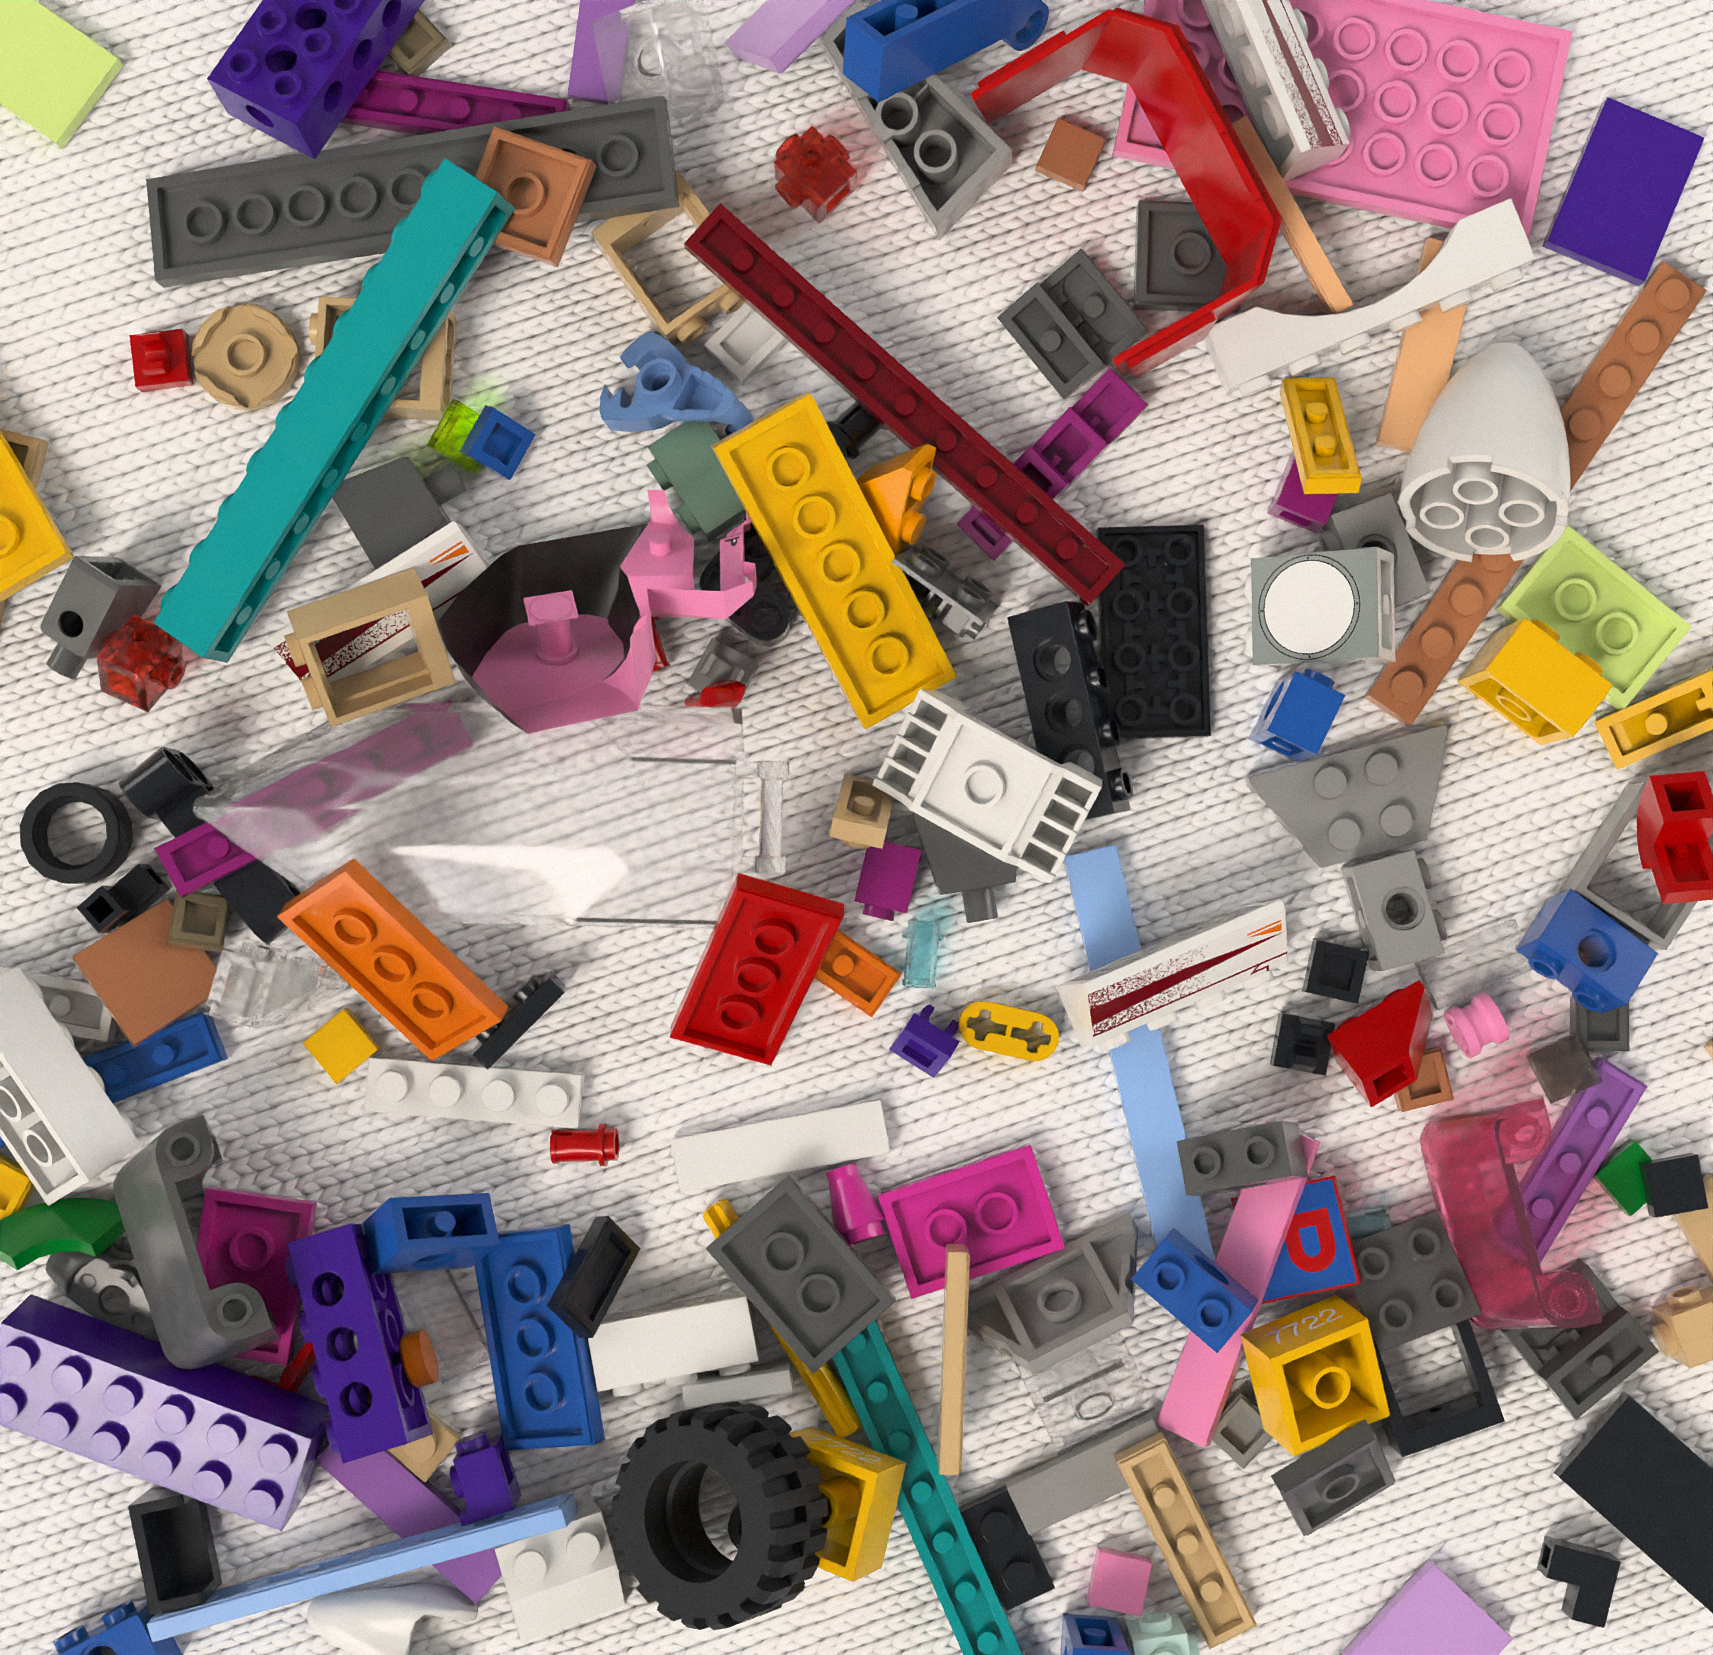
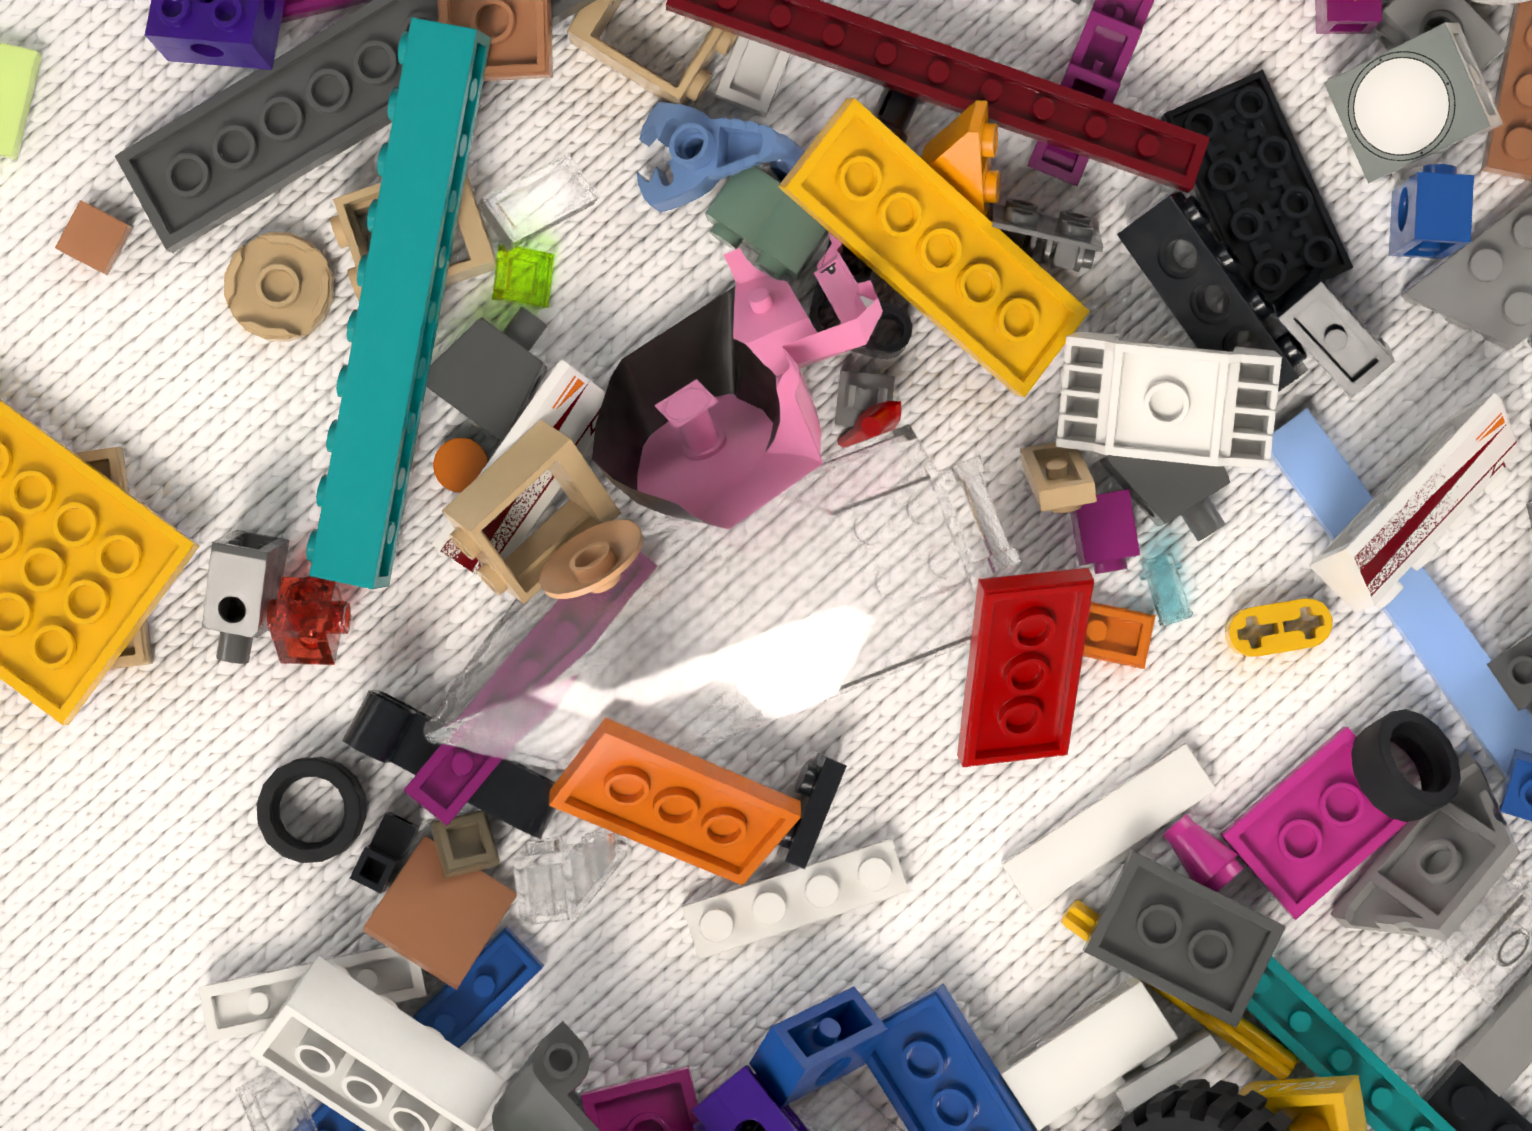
camera: 25 degrees left, 0 degrees up
red tile [129,329,194,392] -> none
yellow tile [303,1008,381,1084] -> none
blue tile [460,405,536,480] -> none
black tile [547,1216,641,1338] -> none
red pin [550,1123,620,1166] -> none
dark purple tile [889,1004,960,1078] -> none
tan tile [938,1244,970,1475] -> none
none -> nougat tile [55,200,133,276]
none -> orange tile [433,438,489,494]
none -> clear tile [477,153,599,251]
none -> light nougat dish [539,519,644,599]
none -> panel [1274,267,1395,398]
none -> black tyre [1351,709,1461,822]

